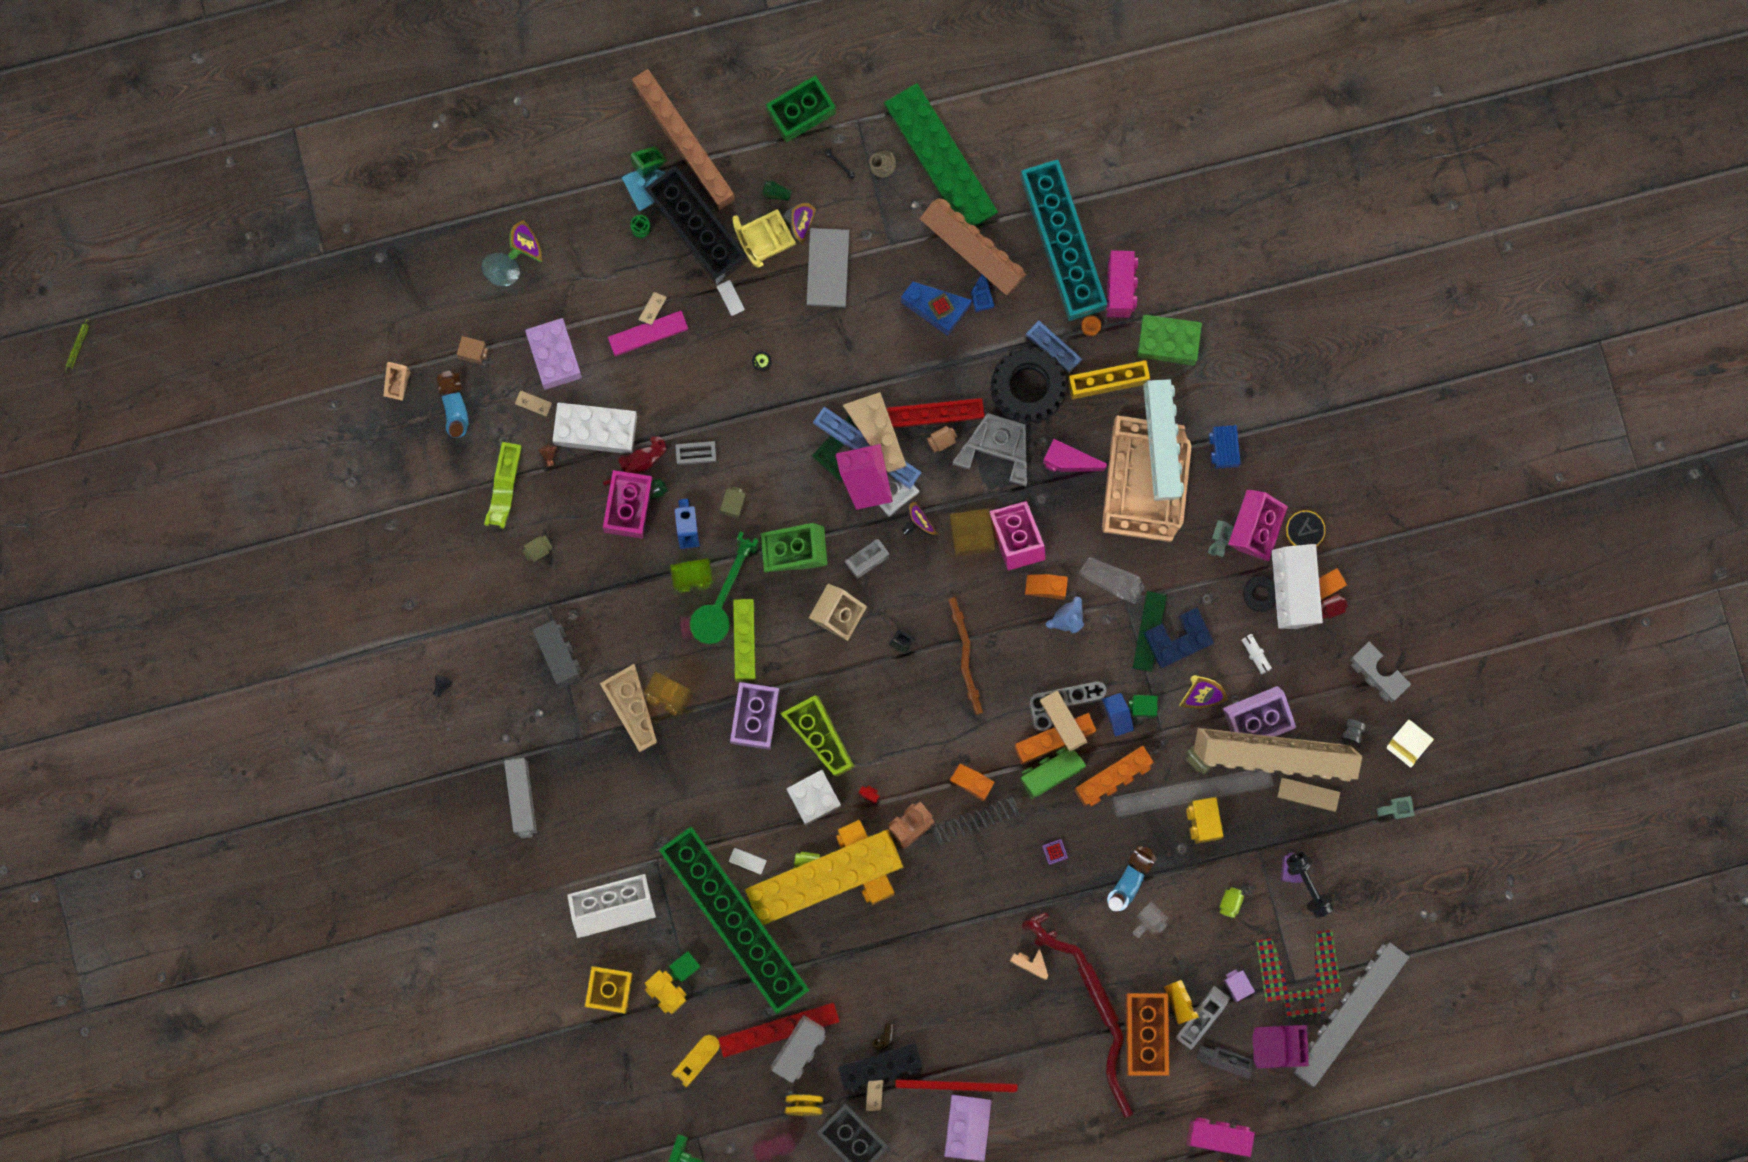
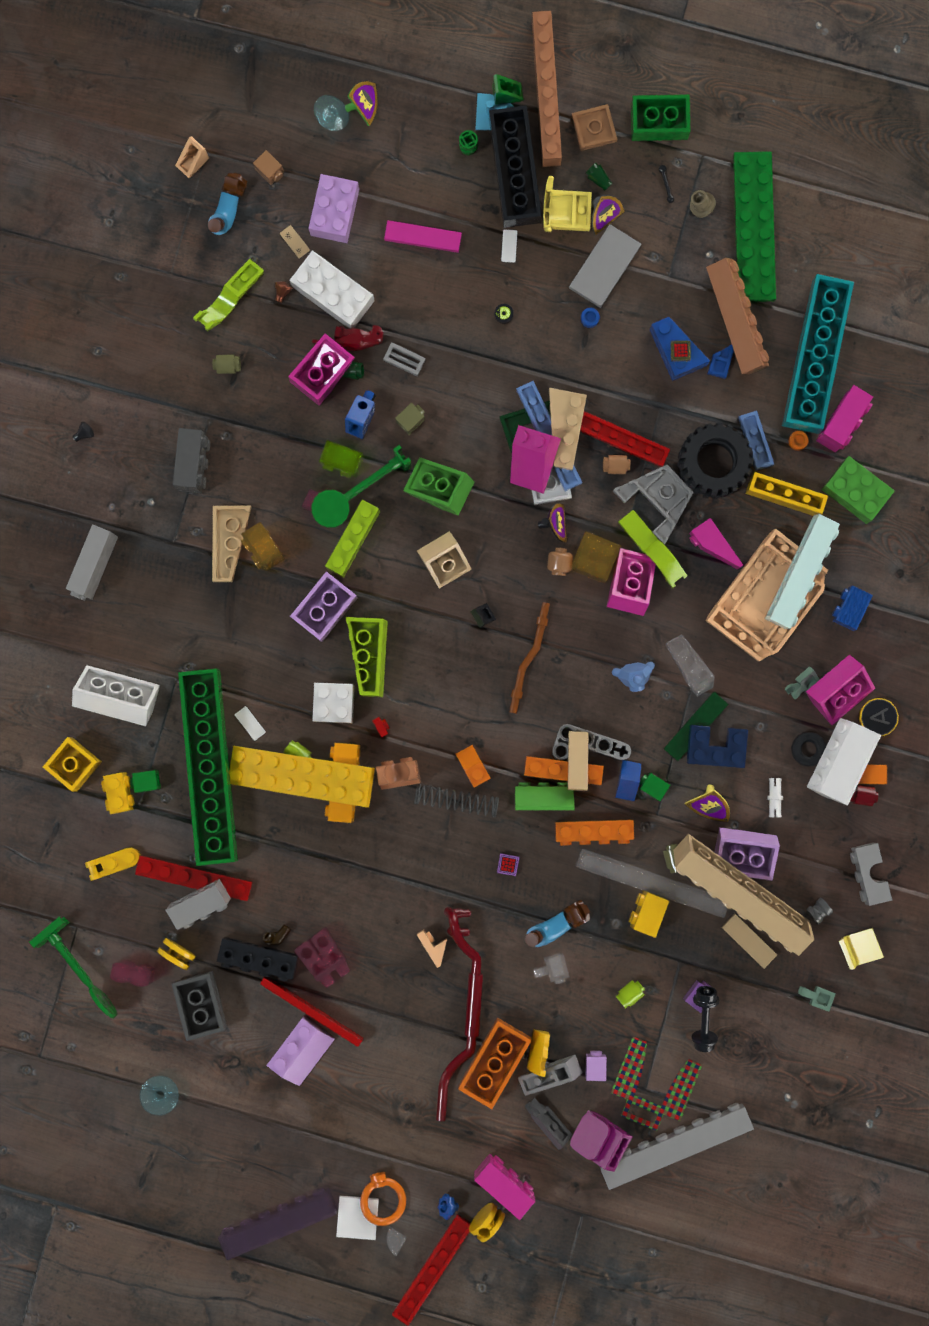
camera: 40 degrees right, 5 degrees up
tan sticker [639,292,667,325] -> none
light grey hinge [844,539,889,579] -> none
tan sticker [866,1080,883,1111] -> none
orange slope [1025,574,1068,600] -> none
none -> clear pink hips [294,927,350,988]
none -> medium nougat head [547,548,573,576]
none -> medium nougat tile [571,104,618,151]
none -> blue tile [581,308,600,328]
none -> lime piece [618,510,687,588]

